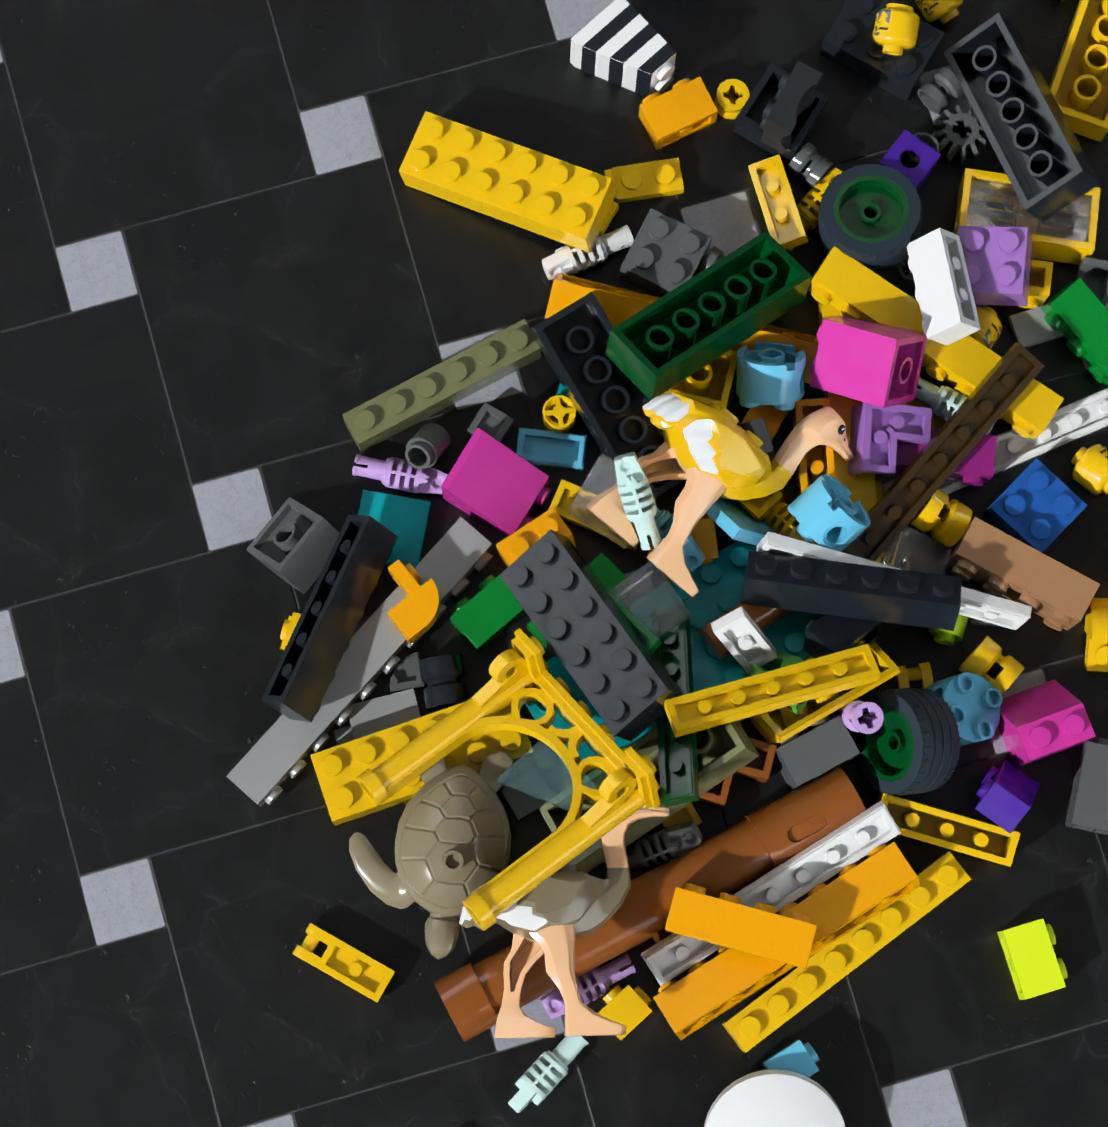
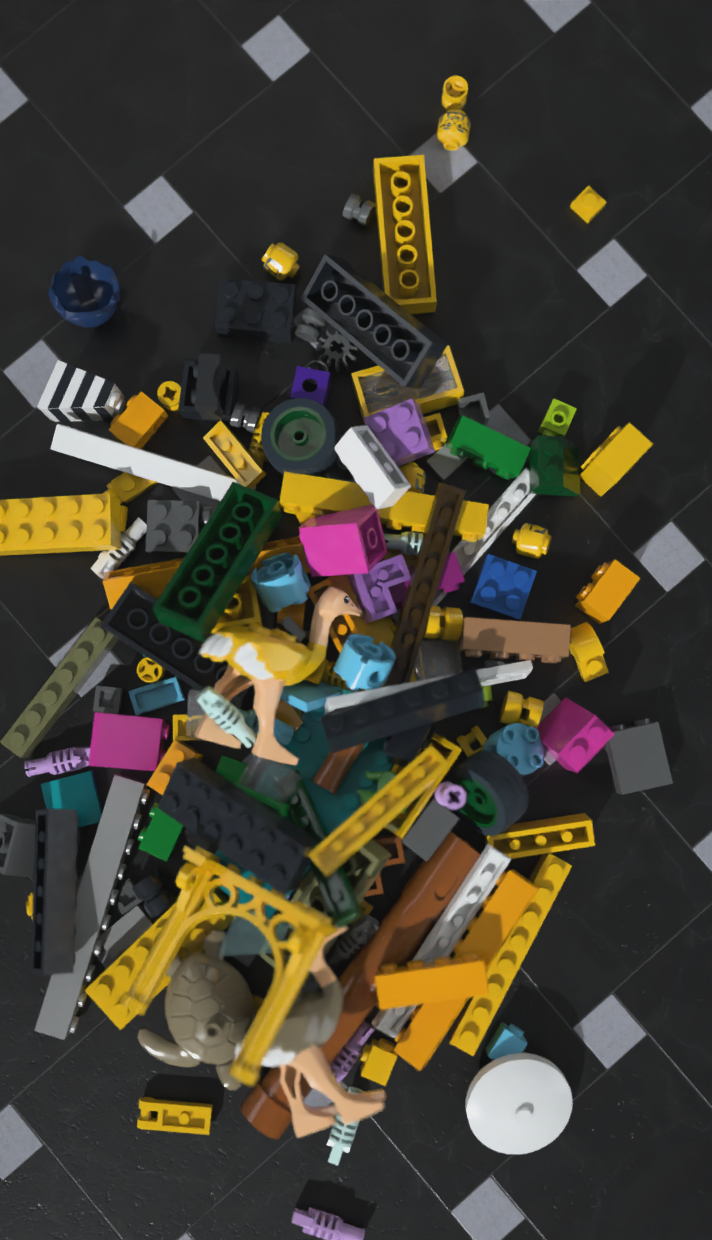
camera: 20 degrees left, 5 degrees up
light orange brick [387,559,440,644] -> none
dark grey brick [405,423,451,469] -> none
white plate [711,606,778,674] -> none
yellow head [873,3,920,56] -> none
dark purple brick [975,760,1039,834] -> none
neon yellow brick [997,918,1068,1000] -> none
none -> white tile [51,423,256,501]

